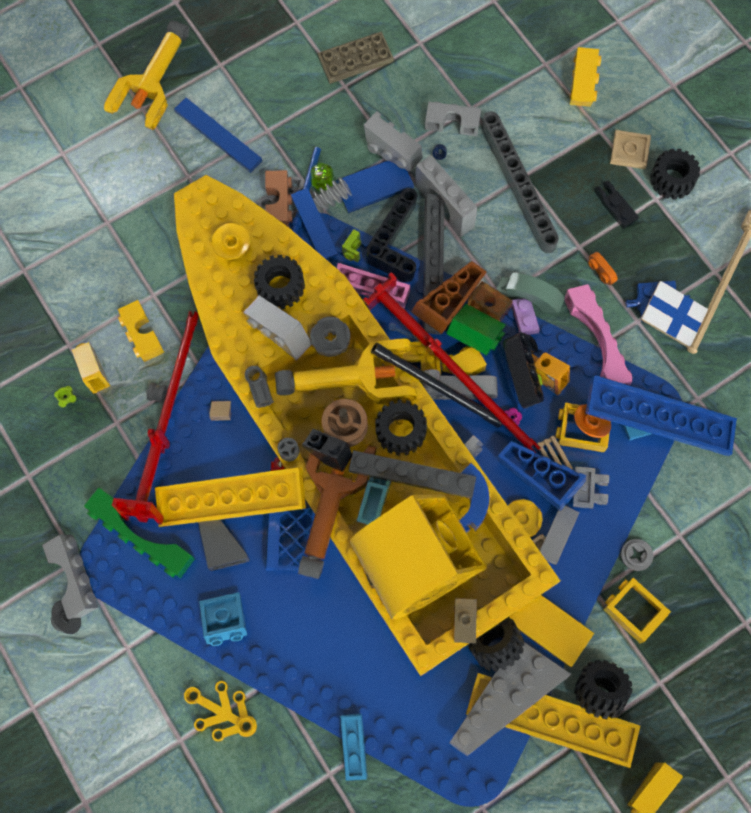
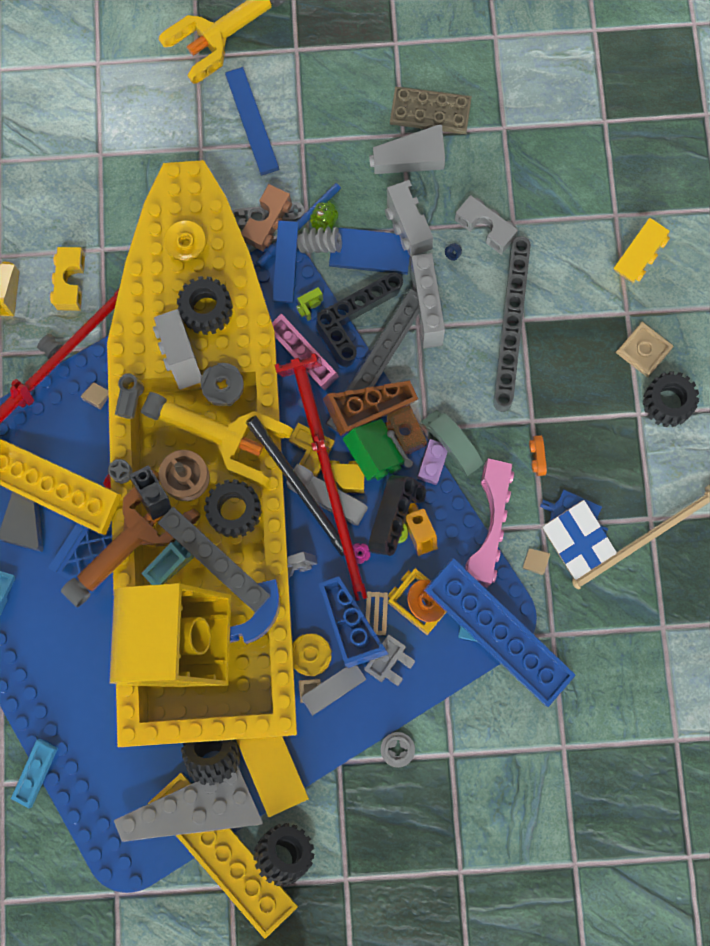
camera: 30 degrees right, 5 degrees up
dark tan plate [454,598,477,644] -> none
black hinge [594,181,639,229] -> none
yellow window [603,578,671,644] -> none
none -> light grey slope [369,125,445,174]
none -> dark grey hinge [387,430,413,468]
none -> tan slope [523,549,550,575]

